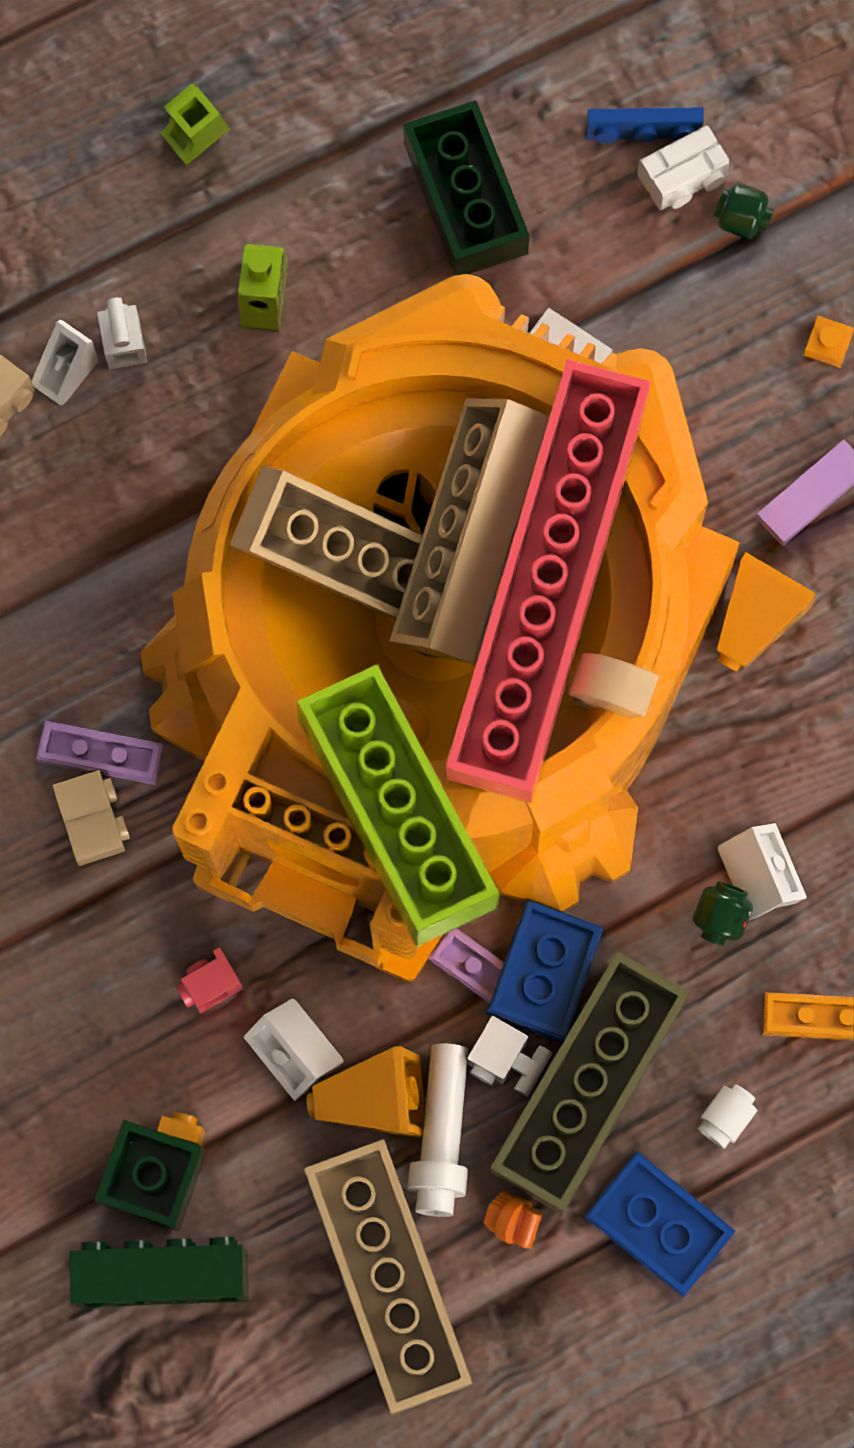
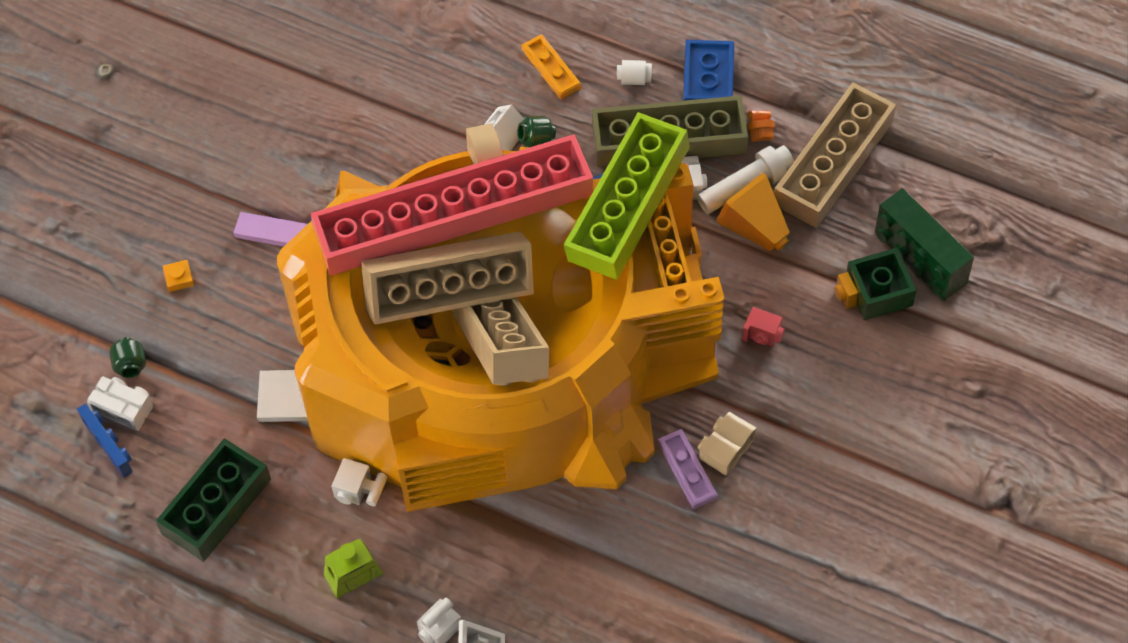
camera: 125 degrees left, 15 degrees down
white panel [243,999,344,1101] -> none

